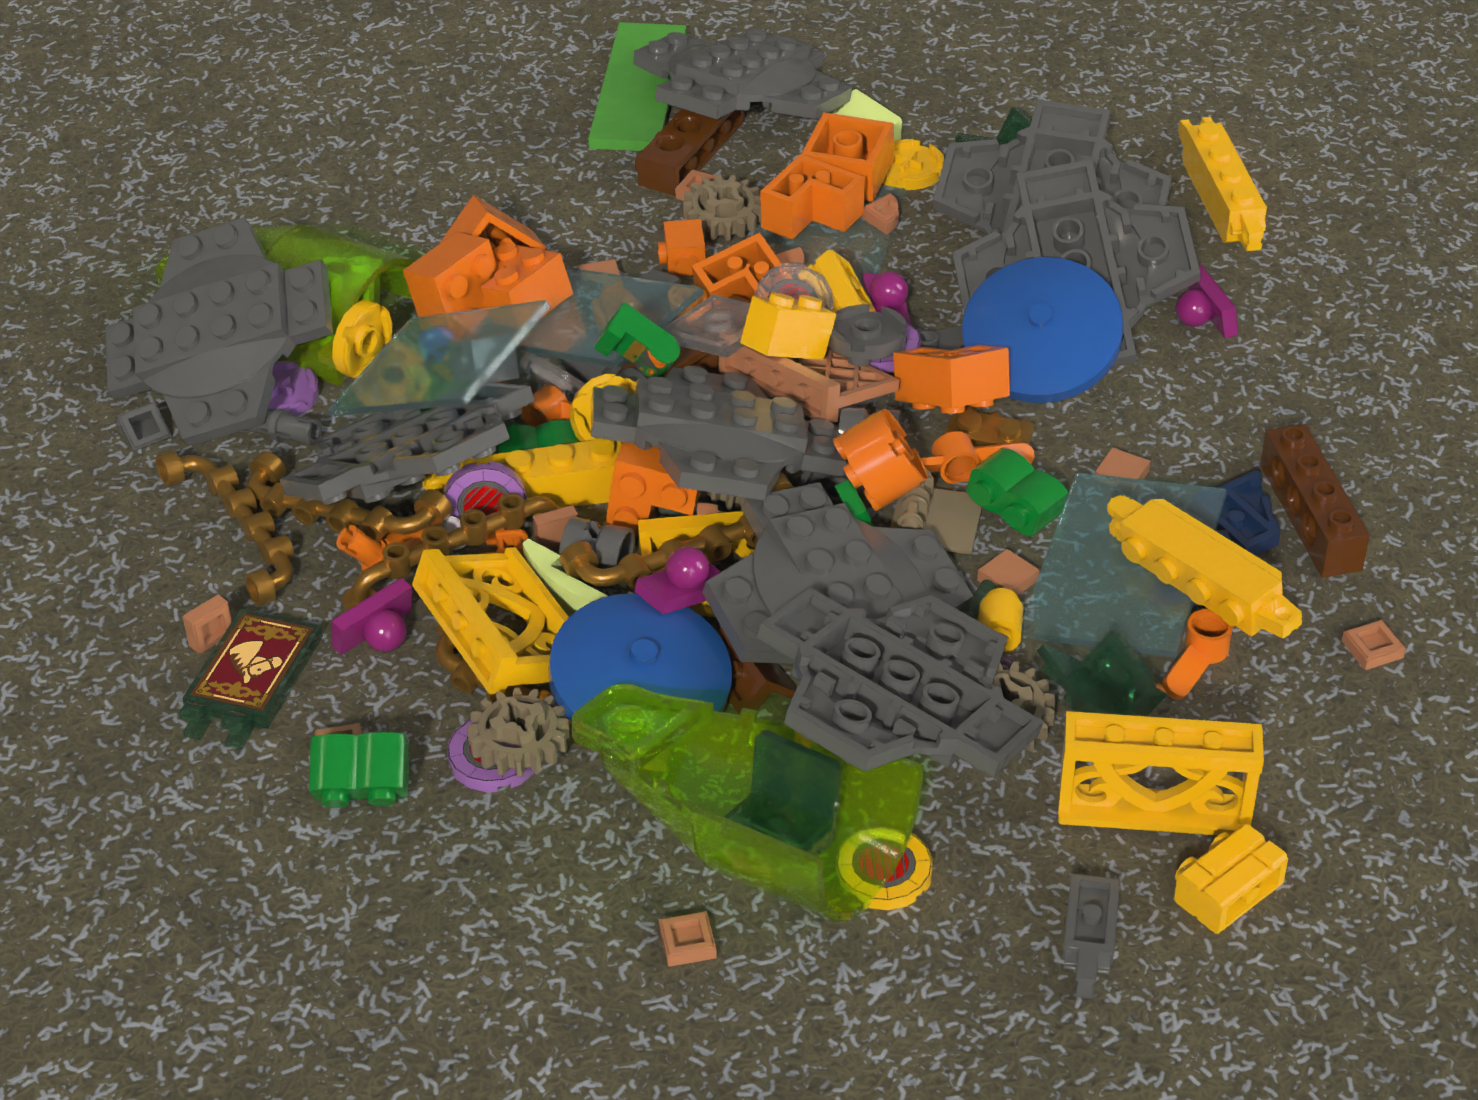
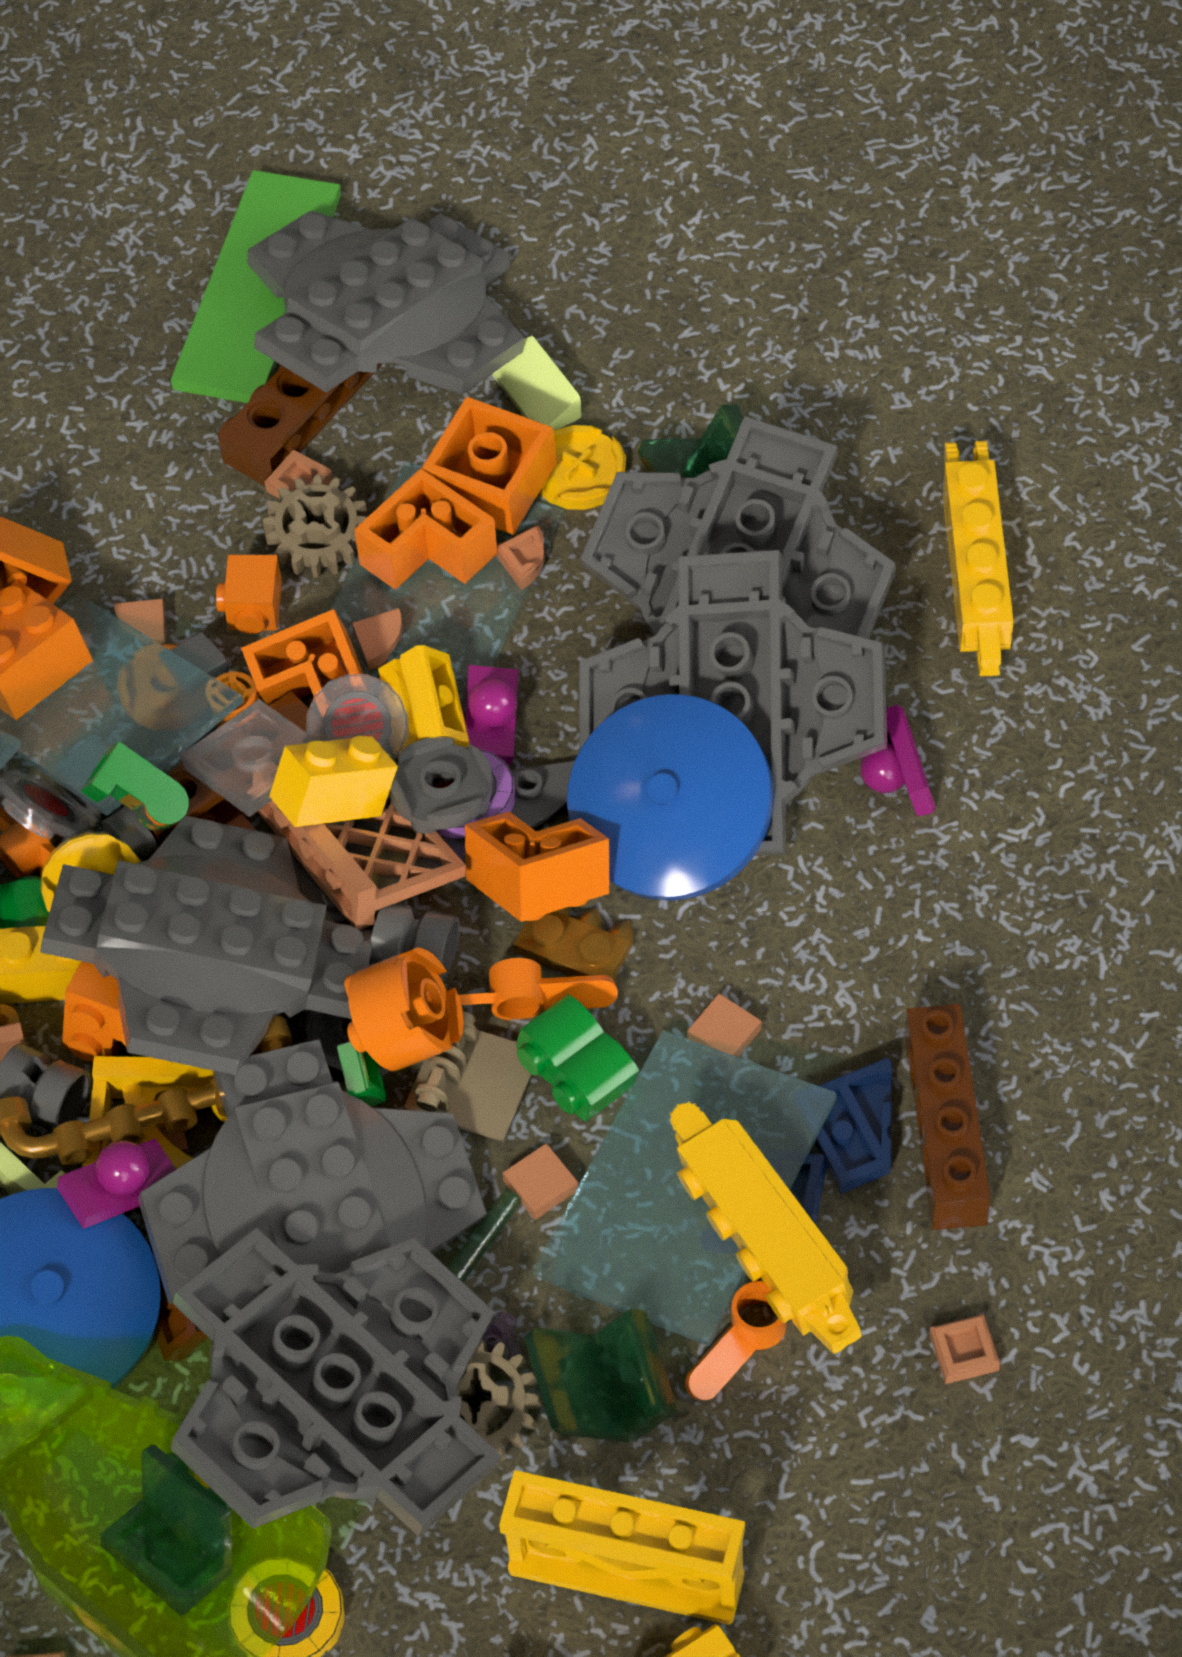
camera: 10 degrees right, 15 degrees up
yellow brick [978,588,1024,652] -> none

